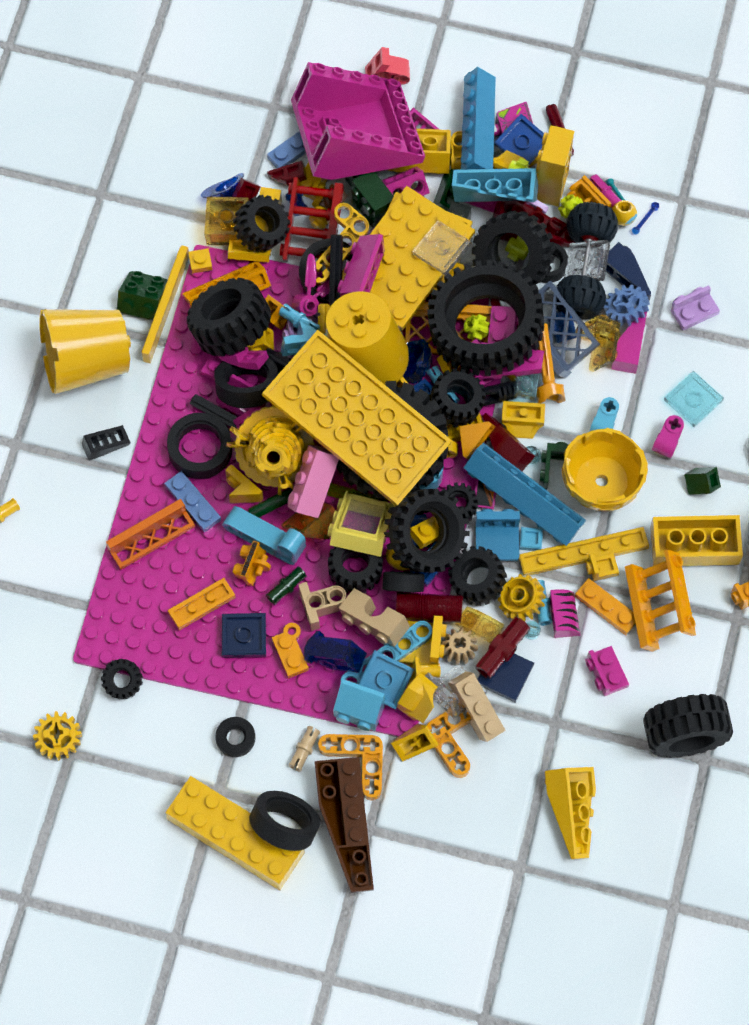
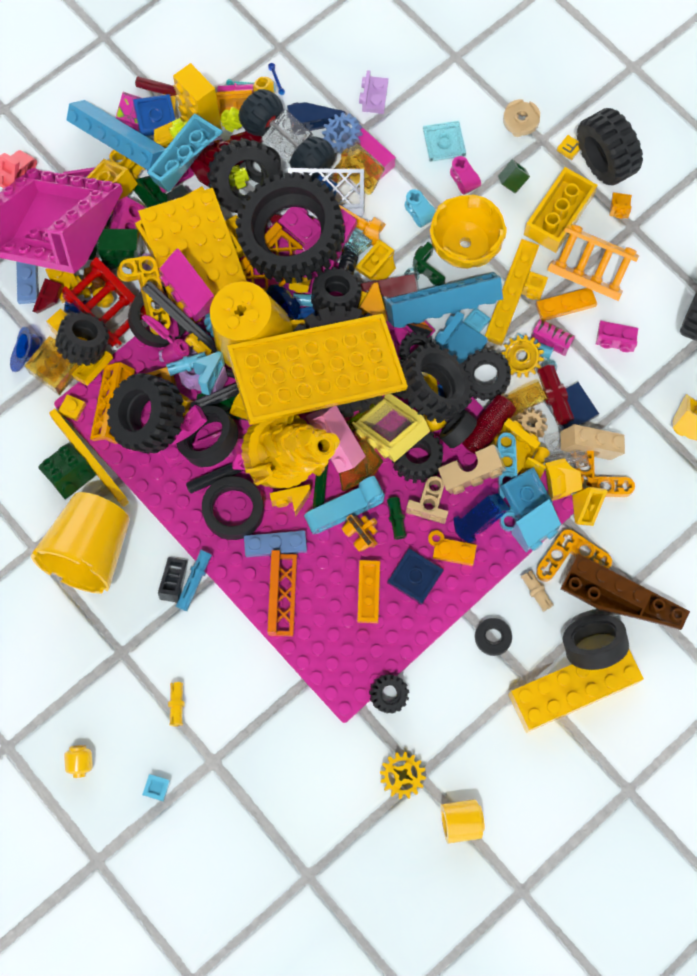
camera: 55 degrees left, 5 degrees up
dark red tile [232,178,261,203] -> none
clear tile [412,220,472,276] -> none
neon yellow gear [464,314,490,340] -> none
none -> dark azure pin [175,550,212,611]
none -> yellow piece [441,799,485,844]

